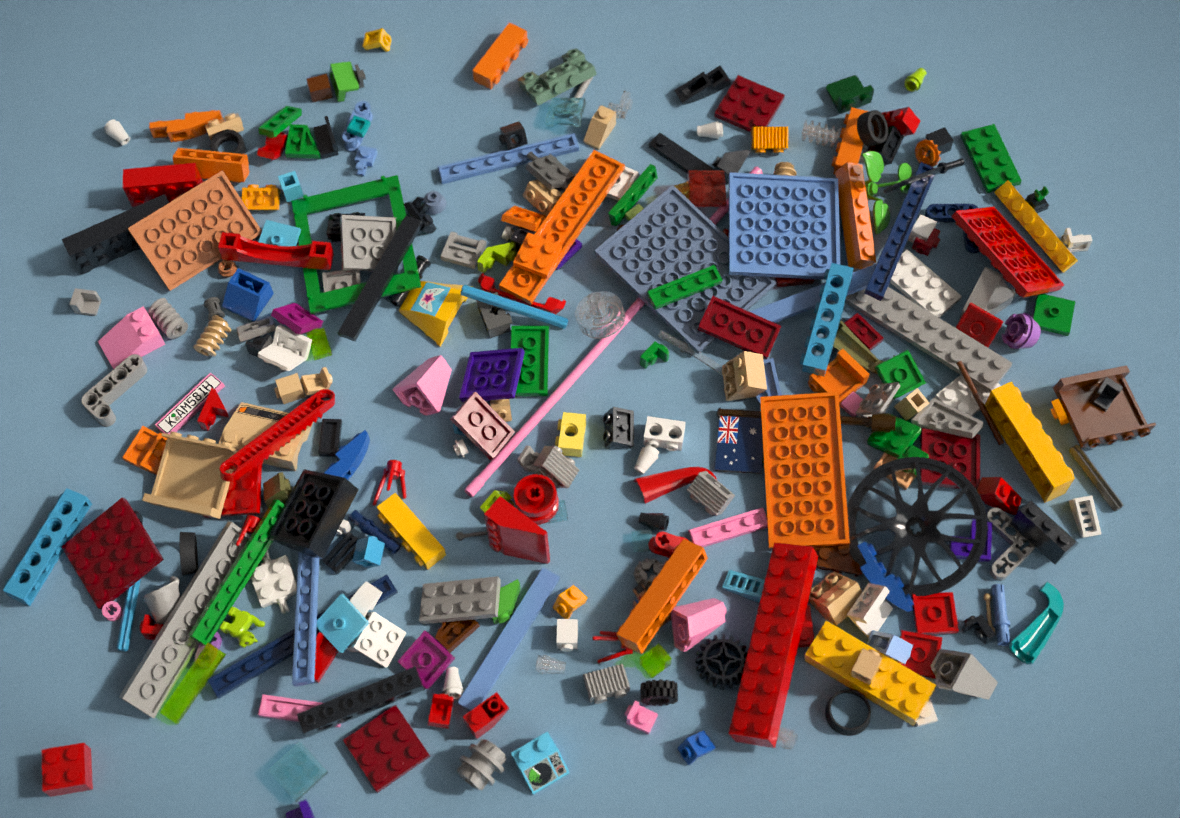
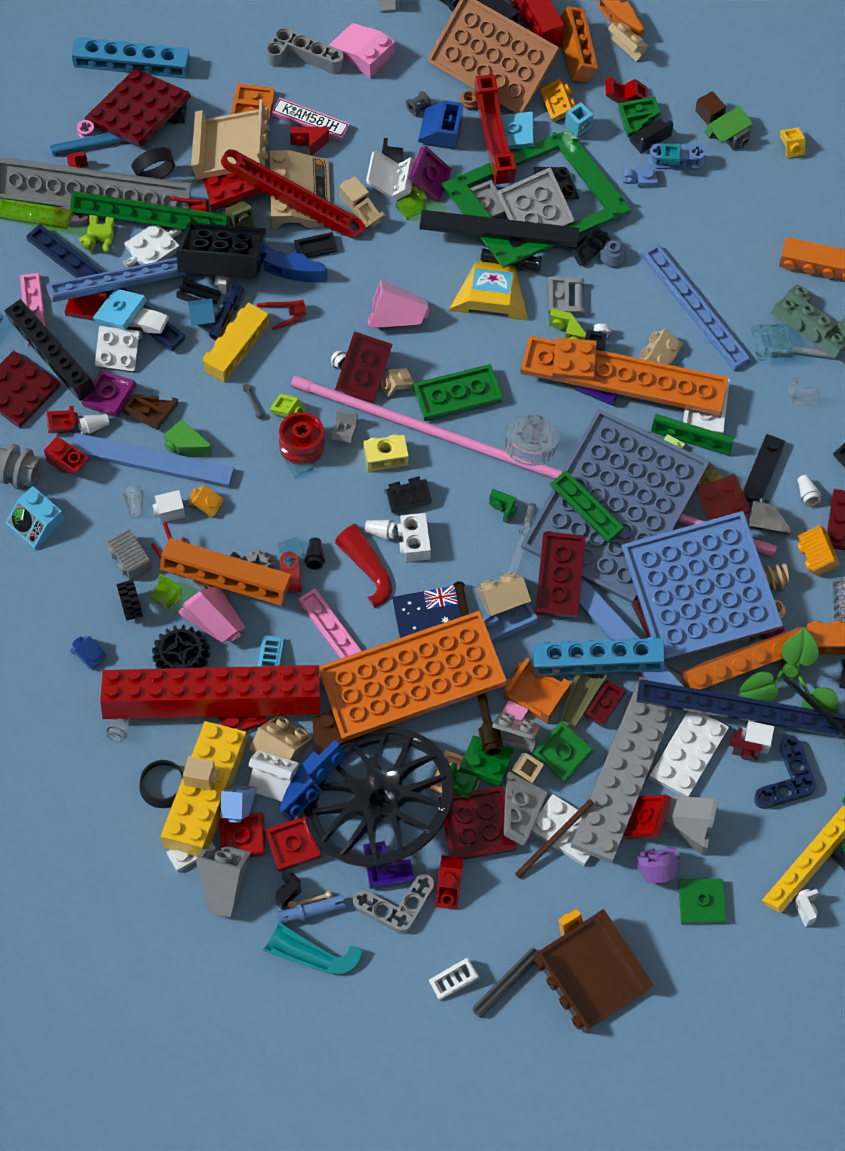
camera: 70 degrees right, 0 degrees up
light grey piece [143,576,181,624] -> none
light grey piece [148,298,188,339] -> none
tan piece [193,315,231,357] -> none
black tyre [210,129,246,154] -> none
light grey tile [236,316,276,342] -> none
green plate [258,106,302,138] -> none
light grey plate [419,576,501,624] -> none
dark purple plate [459,348,525,402] -> none
dark azure axle [461,285,568,329] -> none
dark grey brick [476,292,513,338] -> none
red piece [478,273,566,314] -> none
red slope [484,496,550,564] -> none
black brick [499,121,528,150] -> none
orange tile [501,206,547,231] -> none
dark grey plate [525,151,575,190] -> none
light grey brick [533,445,579,488] -> none
tan slope [583,105,616,150] -> none
bright pink bracket [625,700,658,734] -> none
light grey brick [687,471,735,516] -> none
red plate [951,206,1064,297] -> none
yellow brick [985,381,1075,503] -> none
black slope [1010,501,1079,565] -> none
black panel [1089,377,1123,412] -> none

